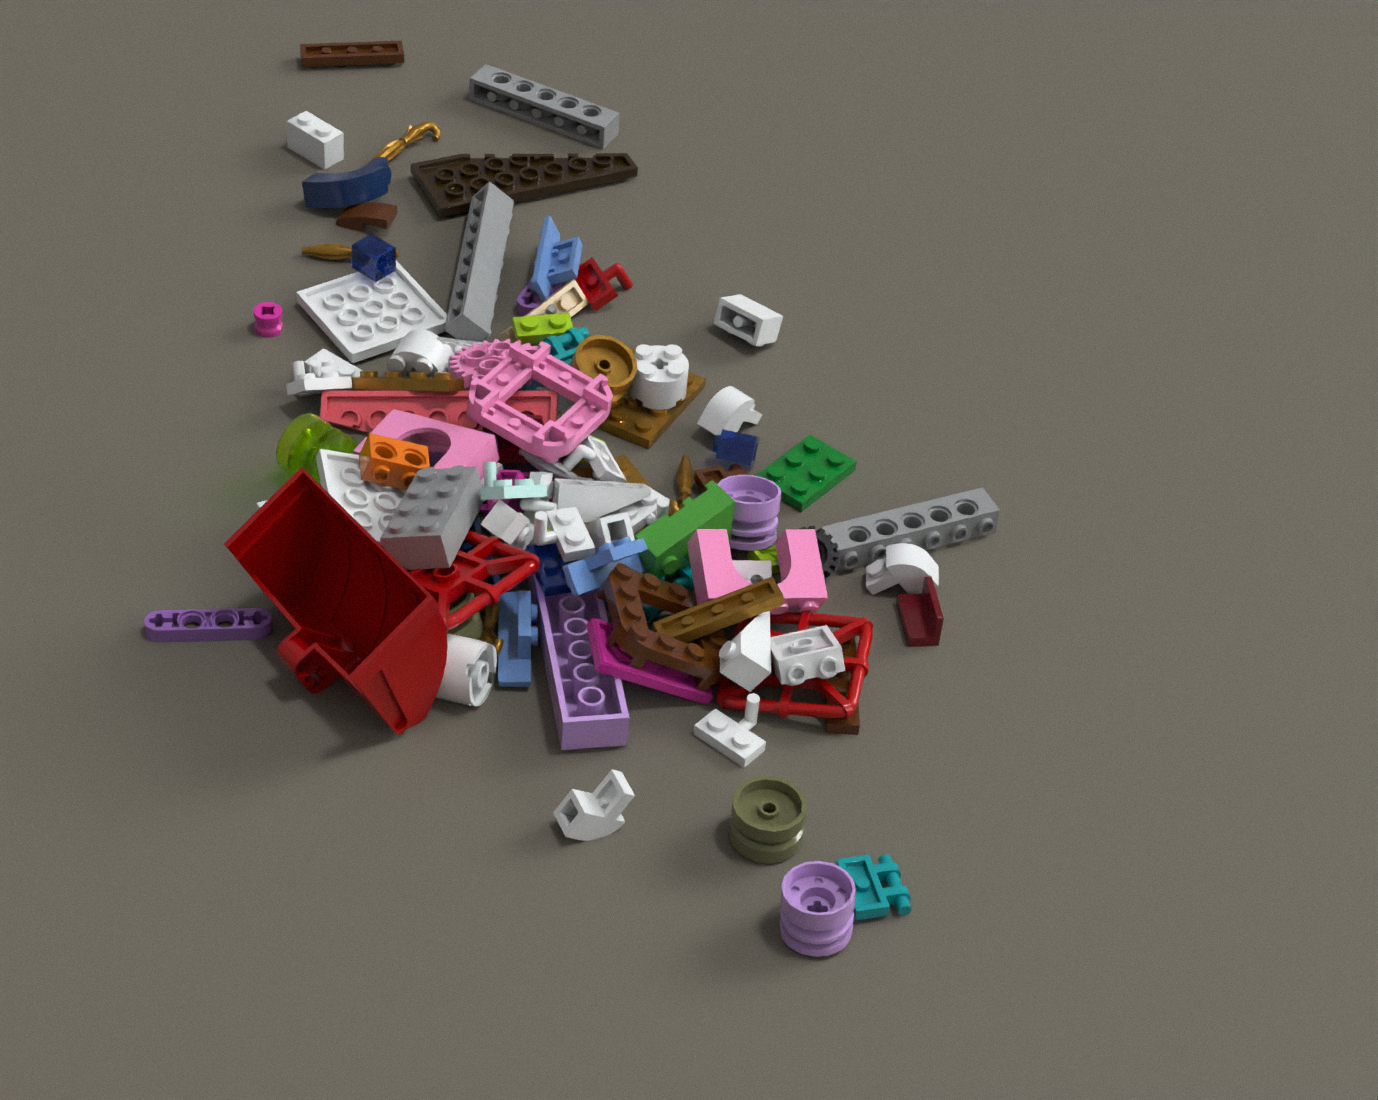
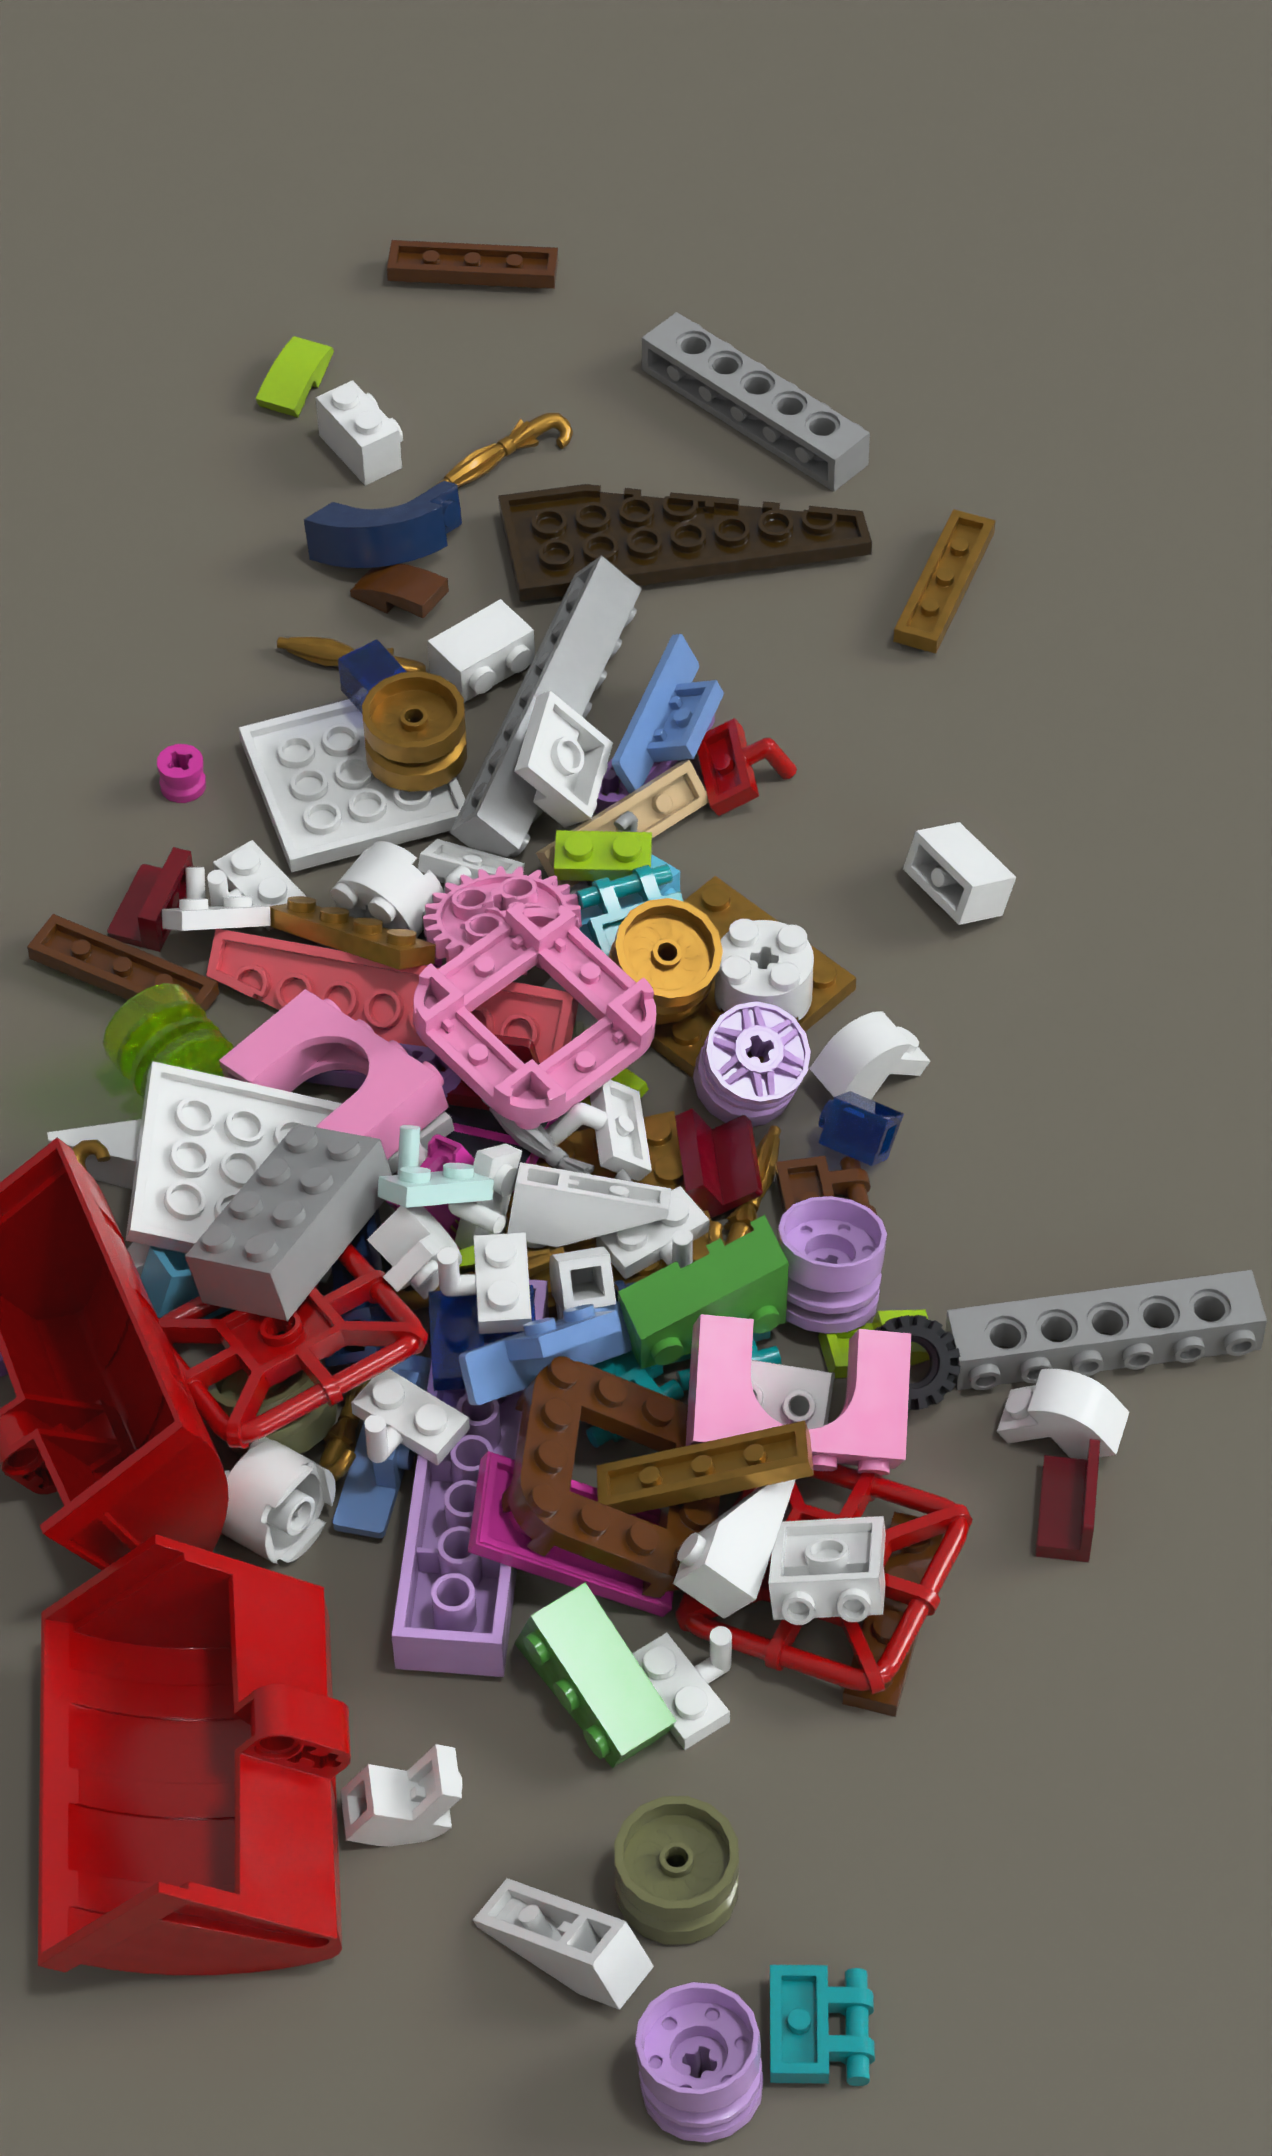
camera: 20 degrees right, 10 degrees up
orange brick [359,433,430,490] -> none
green plate [755,434,857,512] -> none
none -> reddish brown plate [27,914,219,1027]
none -> red piece [38,1534,351,1975]
none -> dark red panel [107,847,193,952]
none -> lime slope [255,336,334,418]
none -> white plate [351,1369,470,1466]
none -> pearl gold wheel [362,671,467,792]
none -> white brick [428,599,535,703]
none -> white slope [473,1878,654,2010]
none -> white plate [514,691,613,828]
none -> wedge [514,1582,677,1768]
none -> dark red panel [675,1108,763,1218]
none -> lavender wheel [693,1001,811,1127]
none -> pearl gold plate [893,509,996,654]

